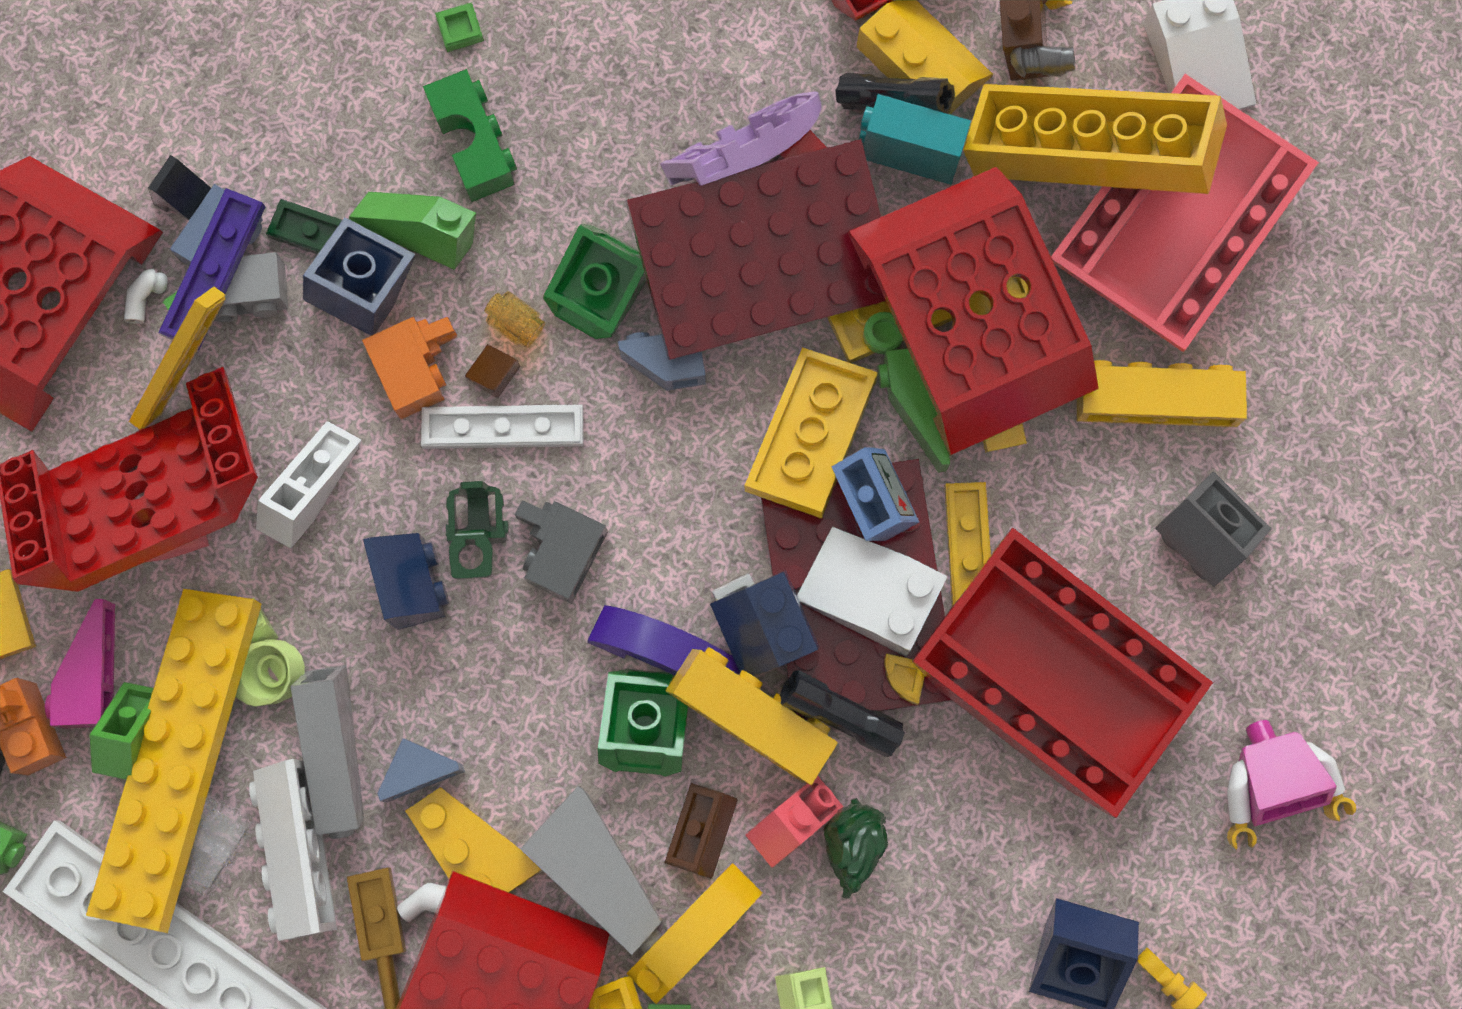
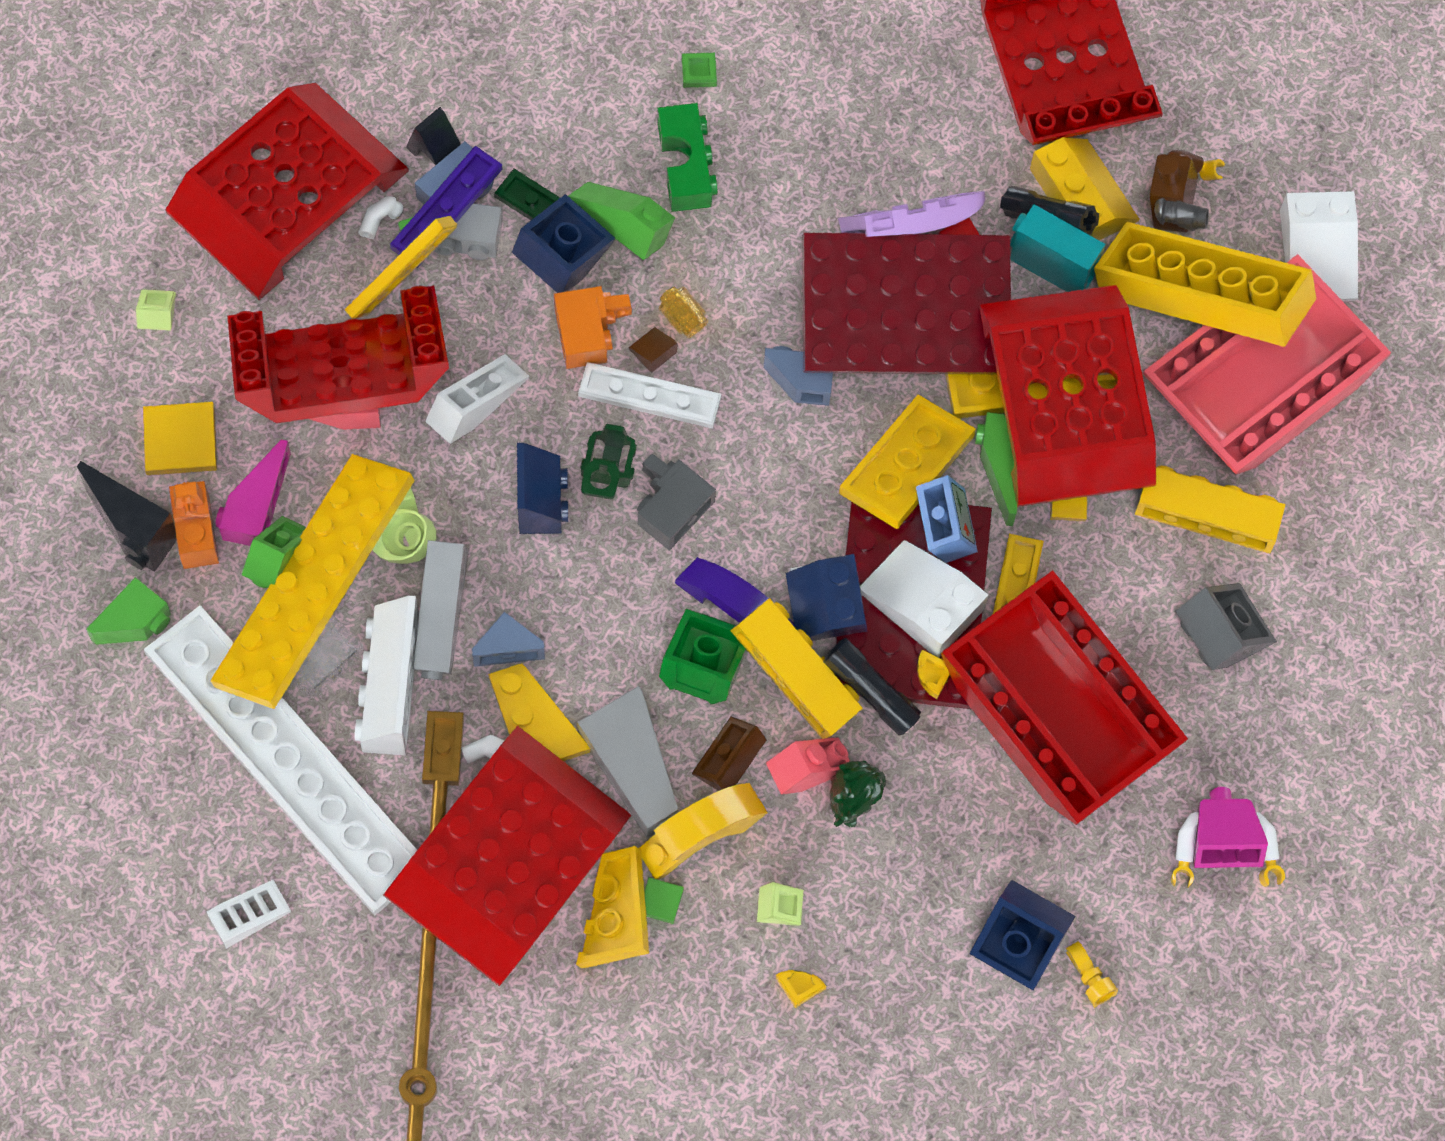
camera: 10 degrees right, 10 degrees down
green slope [543,224,647,339] -> none
bright green tile [863,312,903,355] -> none

